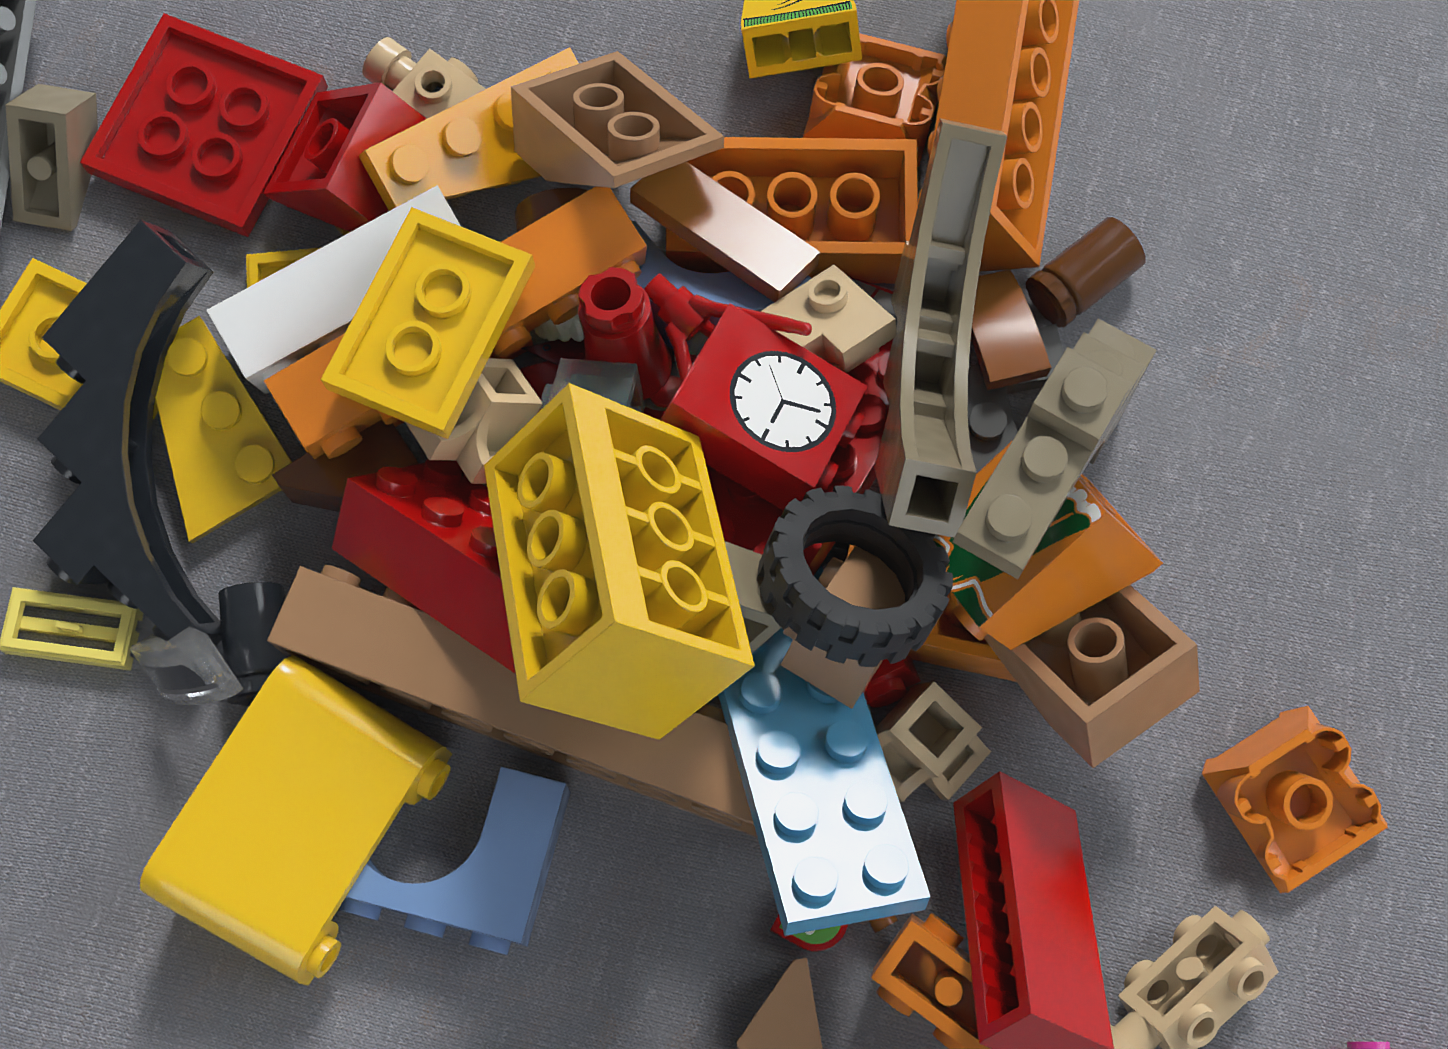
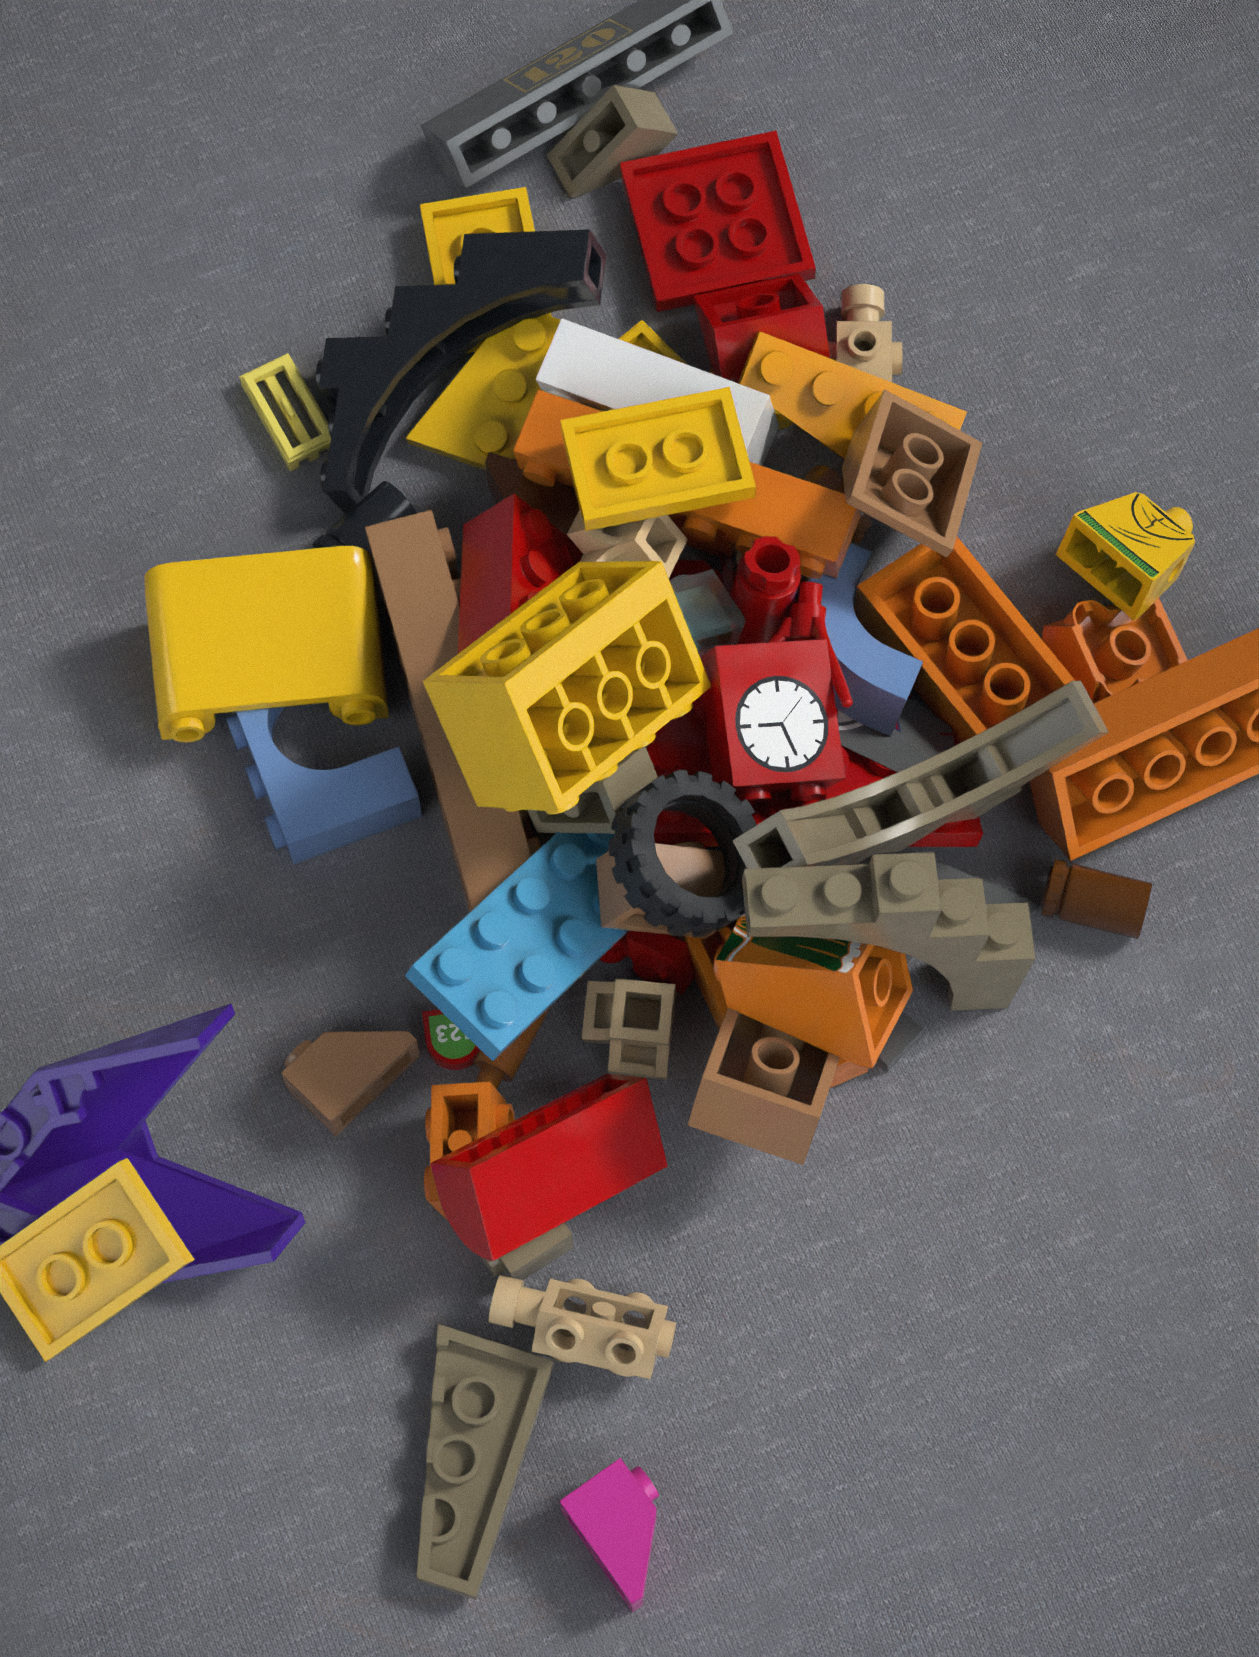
camera: 55 degrees right, 5 degrees down
clear slope [130,626,243,705] -> none
tile [630,162,820,302] -> none
tan brick [760,265,897,373] -> none
dark orange slope [970,269,1051,391] -> none
orange slope [1202,706,1388,893] -> none

